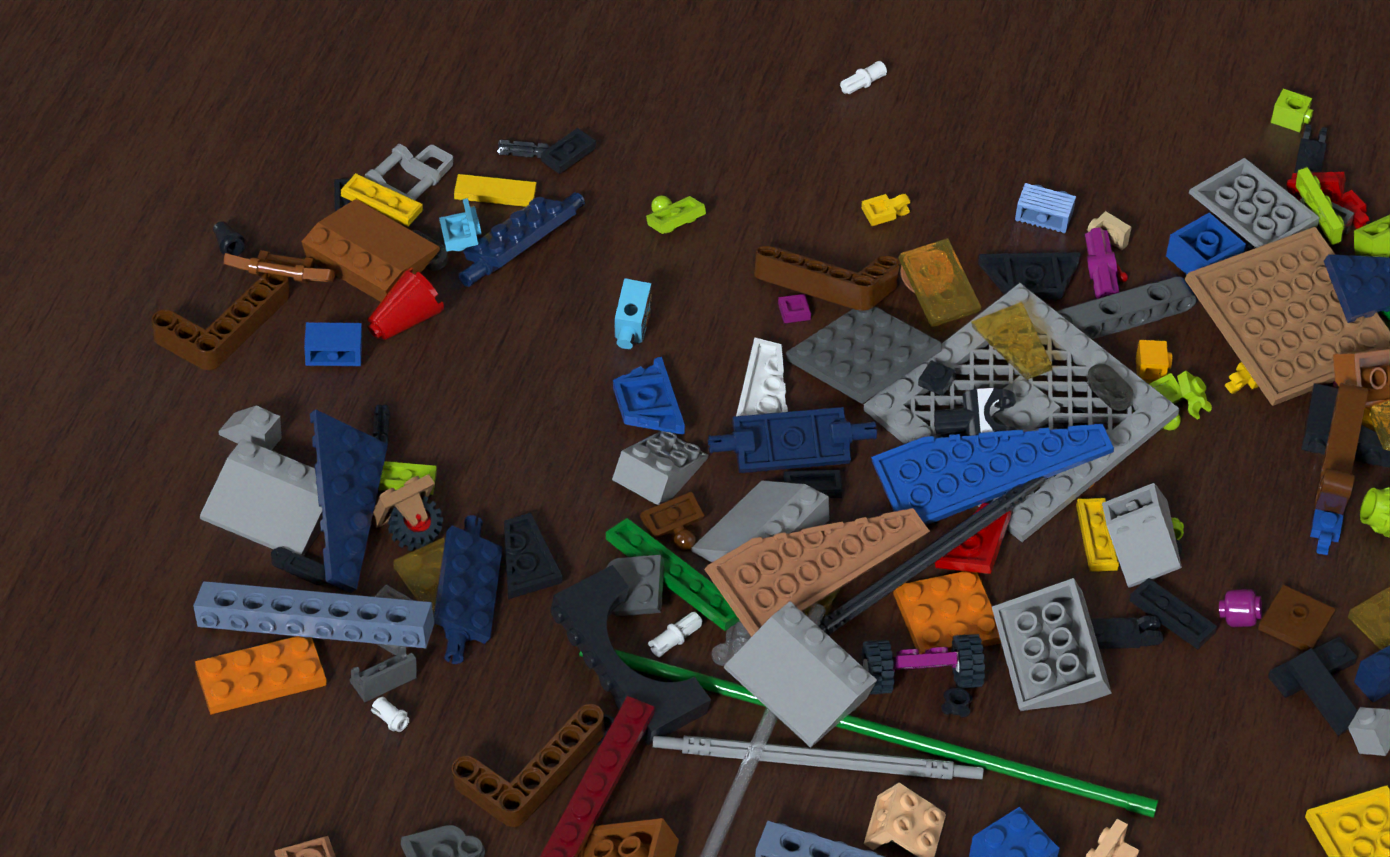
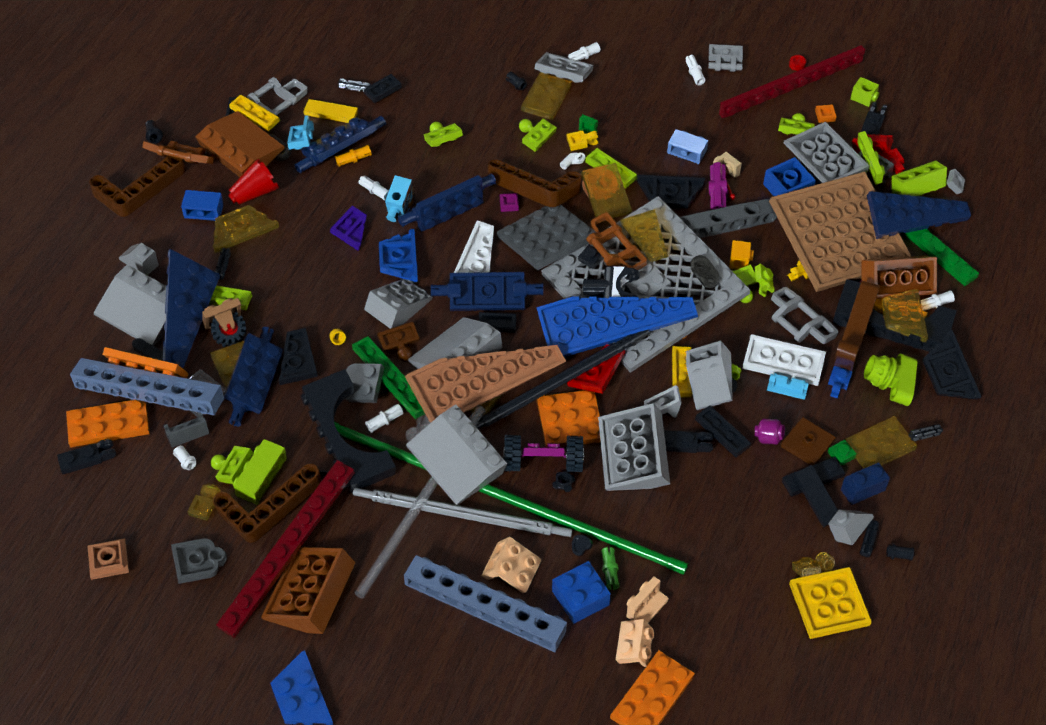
camera: 10 degrees right, 5 degrees up
none -> black hinge [57,439,116,474]
none -> orange plate [102,347,189,378]
none -> clear yellow plate [187,483,221,521]
none -> lime plate [211,446,253,484]
none -> clear yellow wing [213,205,279,253]
none -> lime brick [233,439,287,505]
none -> dark purple wing [330,206,367,251]
none -> yellow hinge [330,329,346,345]
none -> light orange pin [335,145,372,167]
none -> white axle [359,176,389,201]
none -> dark blue plate [398,173,496,232]
none -> black pin [505,71,527,91]
none -> lime plate [519,118,557,152]
none -> clear yellow plate [521,72,571,120]
none -> light grey plate [535,52,593,83]
none -> white arm [560,152,586,170]
none -> black piece [572,535,593,556]
none -> green plate [579,114,598,134]
none -> lime plate [585,148,637,189]
none -> dark orange bar [586,212,647,270]
none -> bright green pin [601,547,620,590]
none -> light grey slope [644,385,682,418]
none -> white axle [686,55,706,85]
none -> light grey plate [708,44,743,72]
none -> dark red plate [719,45,865,119]
none -> white plate [743,334,826,386]
none -> medium azure hinge [767,373,809,400]
none -> light grey bar [771,287,838,344]
none -> lime plate [778,113,815,135]
none -> red tile [789,55,806,71]
none -> clear yellow plate [792,552,835,577]
none -> orange plate [815,105,837,123]
none -> green plate [828,440,857,466]

